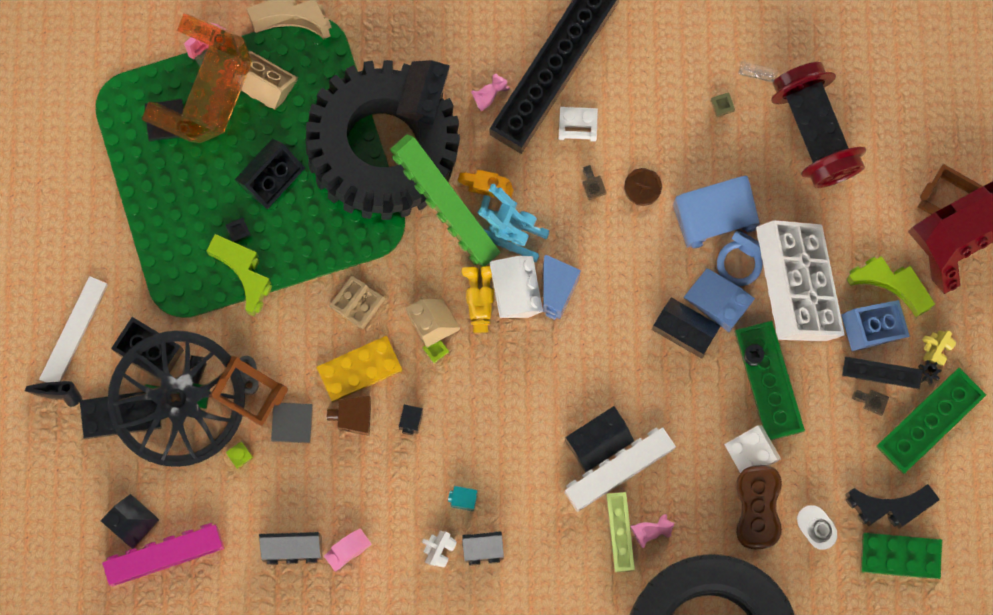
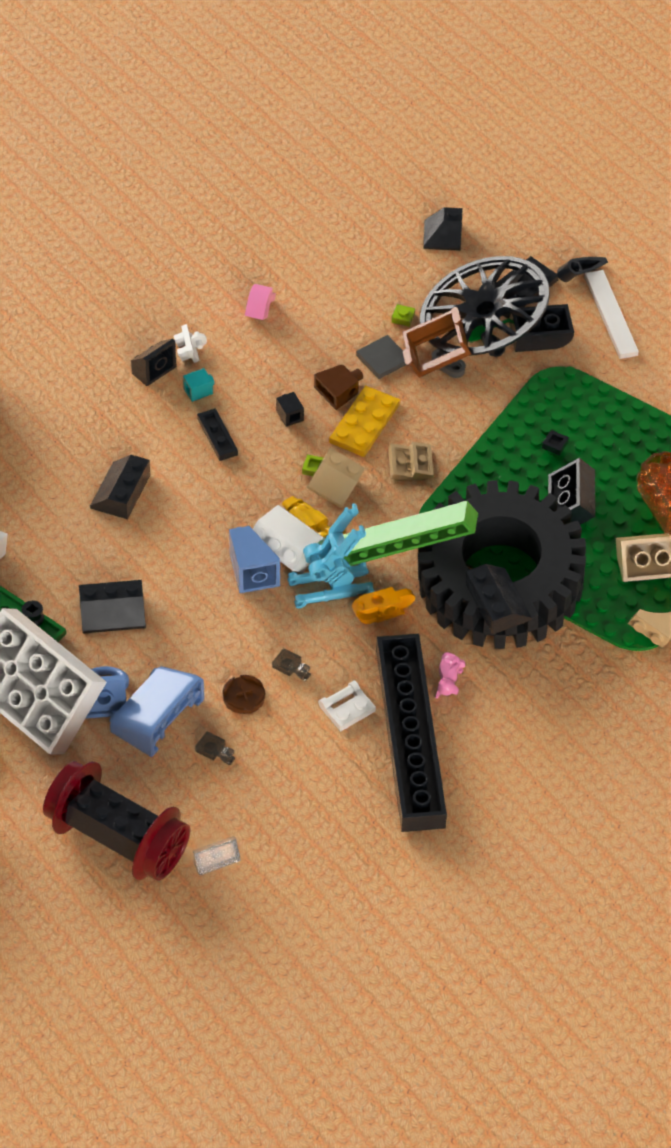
camera: 140 degrees right, 25 degrees down
dark pink brick [102,523,225,587] -> none
lime arch [207,234,272,317] -> none
slope [259,532,322,565] -> none
white brick [564,427,676,512] -> none
yellowish green plate [606,492,635,572] -> none
bright pink animal [630,514,674,548] -> none
medium blue slope [684,268,755,332] -> none
olive plate [711,92,735,117] -> none
none -> clear smoke plate [195,731,235,765]
none -> black plate [197,408,238,461]

